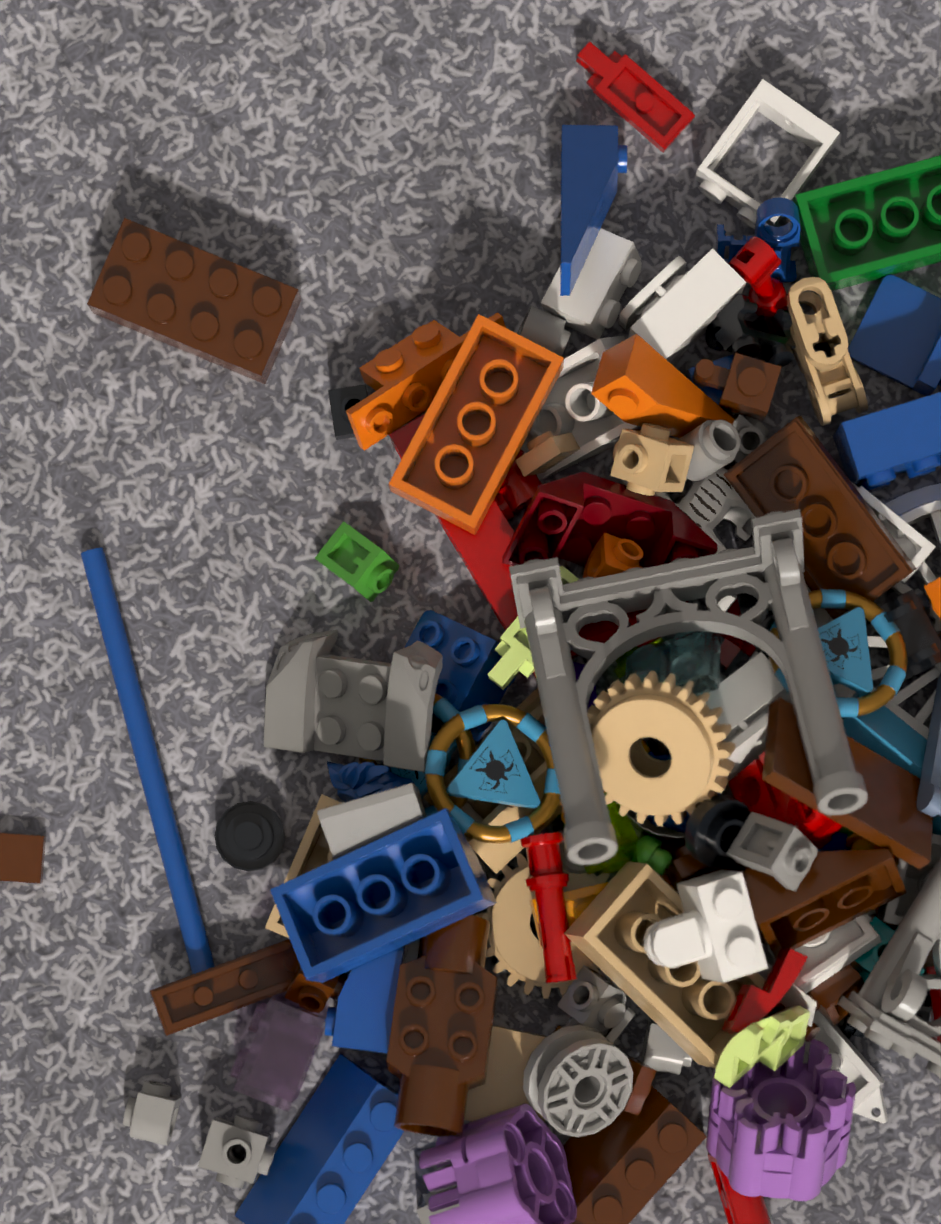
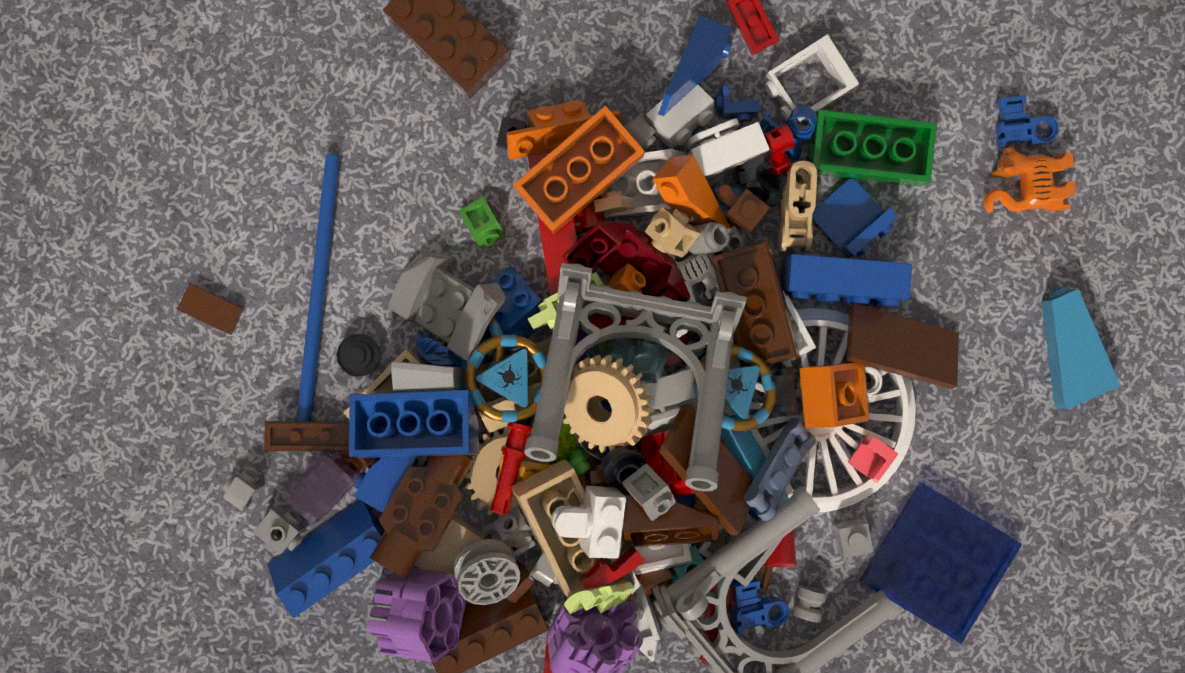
camera: 15 degrees right, 5 degrees up
none -> blue bracket [715,84,759,123]

